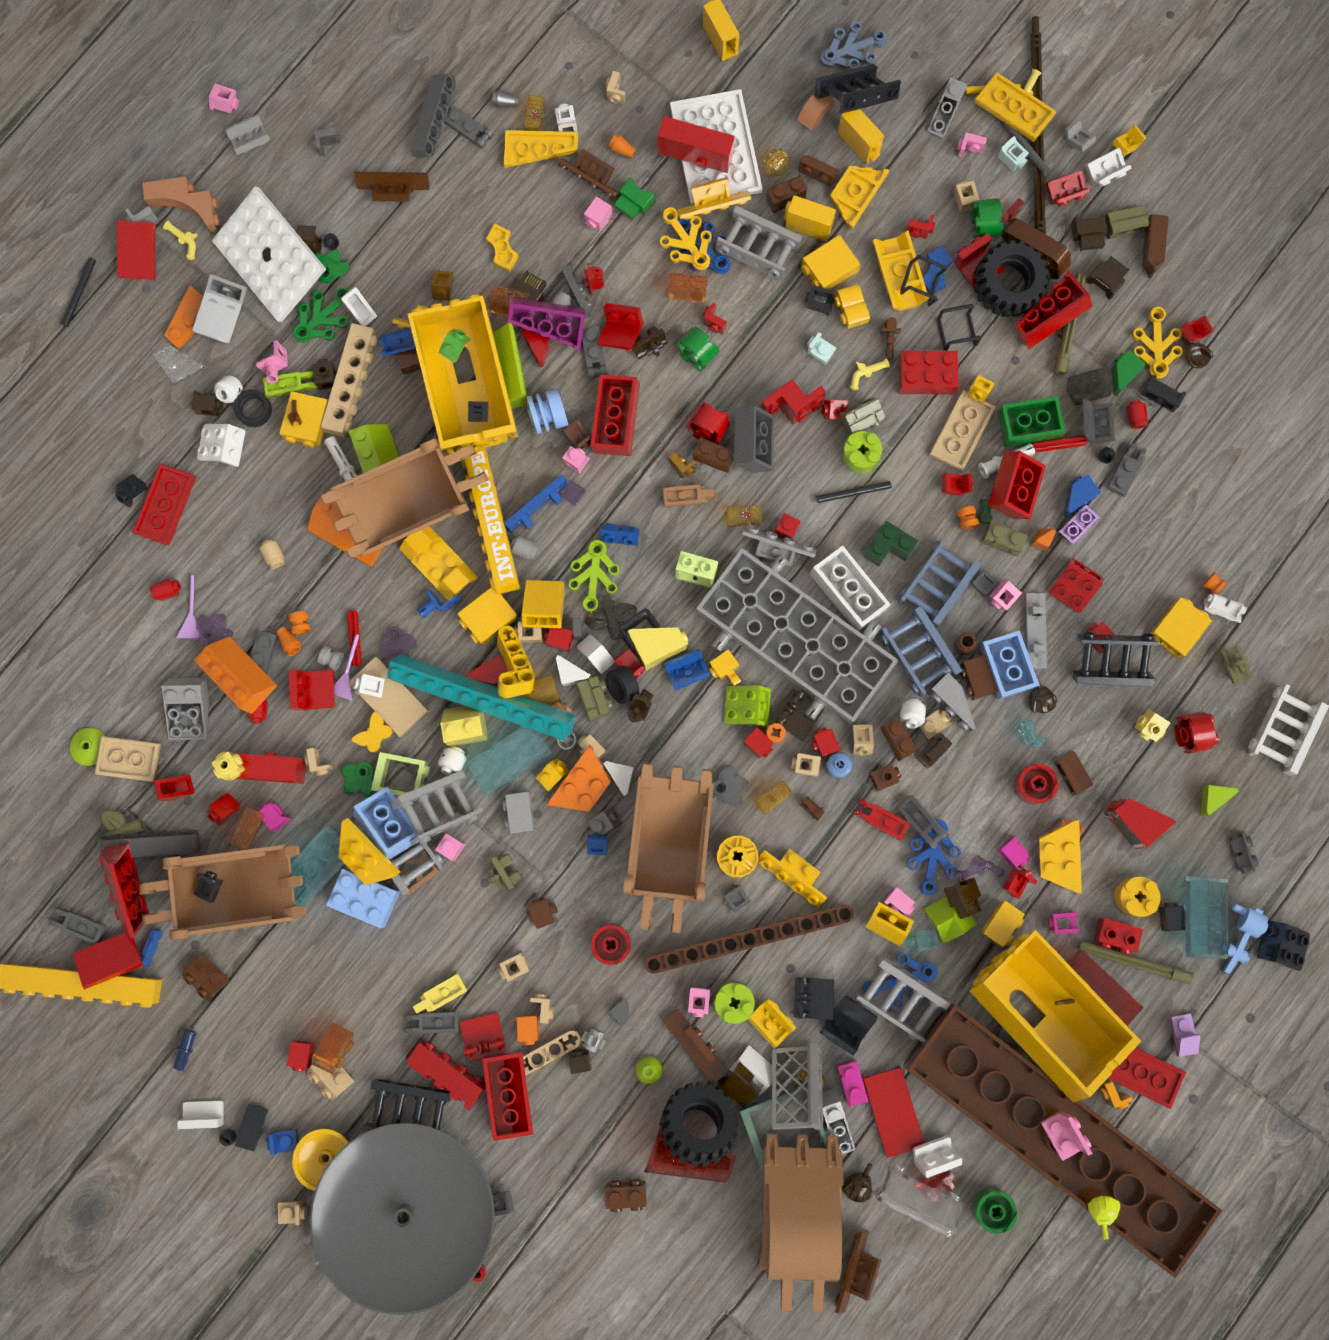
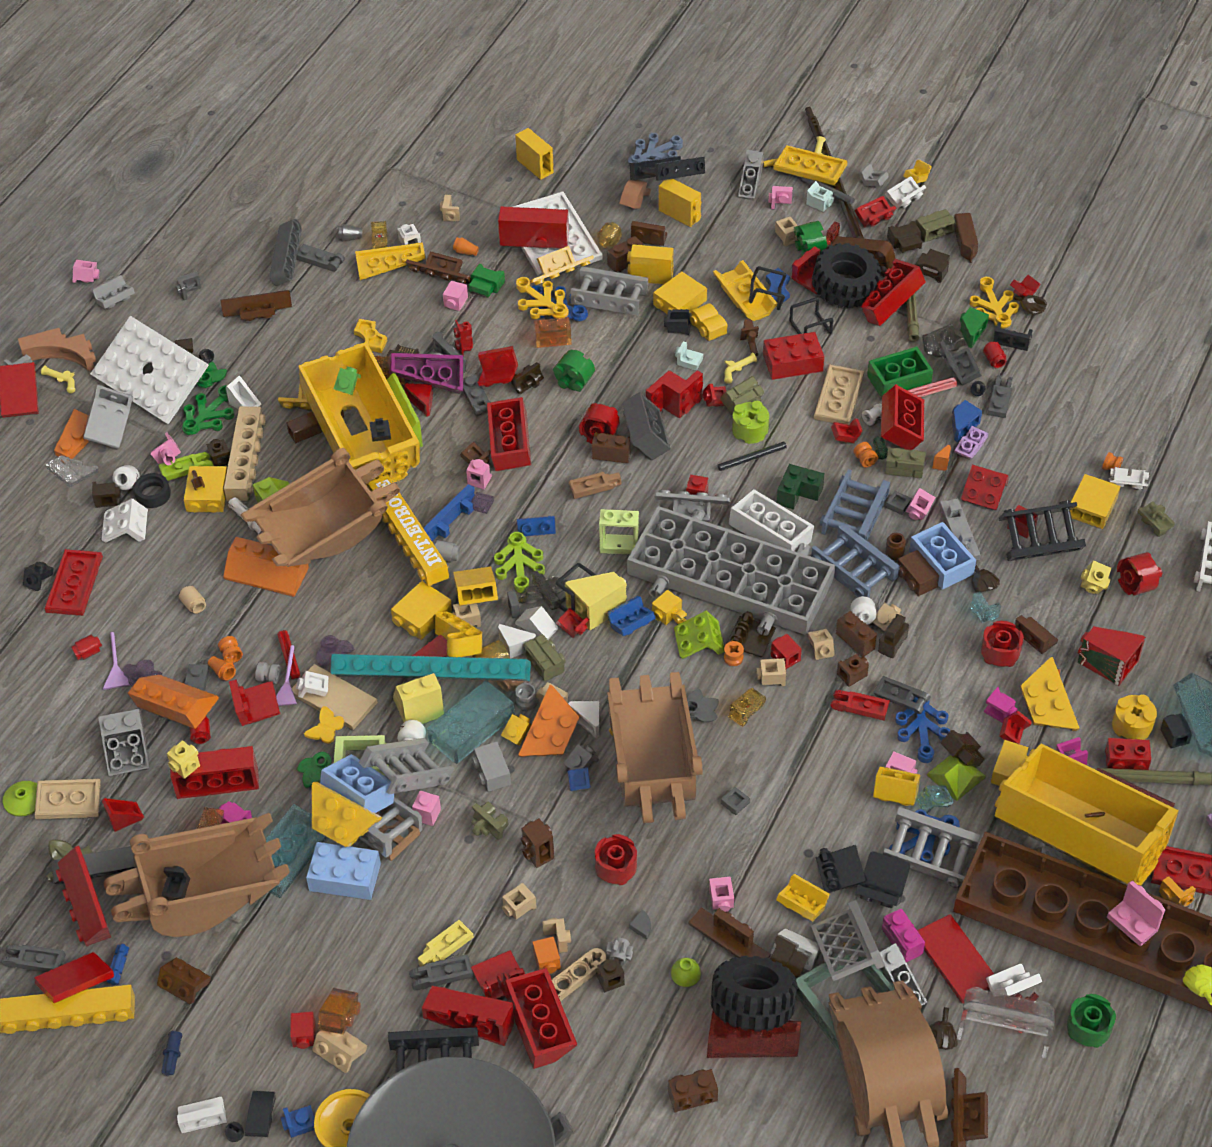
camera: 15 degrees left, 30 degrees down
red bracket [207,792,240,826] -> none
tan bracket [305,748,333,776] -> none
blue hinge [379,327,416,357] -> none
yellow piece [399,526,478,601] -> none
blue bracket [417,589,462,618] -> none
light blue wheel [527,388,568,435] -> none
red brick [544,628,574,652] -> none
black tyre [606,665,639,704] -> none
dark brown hips [627,689,654,722] -> none
reddish brown beam [645,905,854,974] -> none
pearl gold bracket [668,452,697,478] -> none
red bracket [702,303,727,335] -> none
lime brick [714,982,755,1024] -> none
yellow wheel [716,836,758,878] -> none
clear yellow leg [727,505,763,528] -> none
red brick [743,728,774,759] -> none
yellow bracket [758,848,827,908] -> none
reddish brown pin [800,796,825,821] -> none
medium blue head [826,753,852,779] -> none
yellow wing [830,166,889,230] -> none
red bracket [906,215,935,239] -> none
light grey slope [929,673,975,732] -> none
clear purple piece [957,855,1005,882] -> none
yellow bracket [967,375,995,403] -> none
lime slope [1200,785,1239,817] -> none

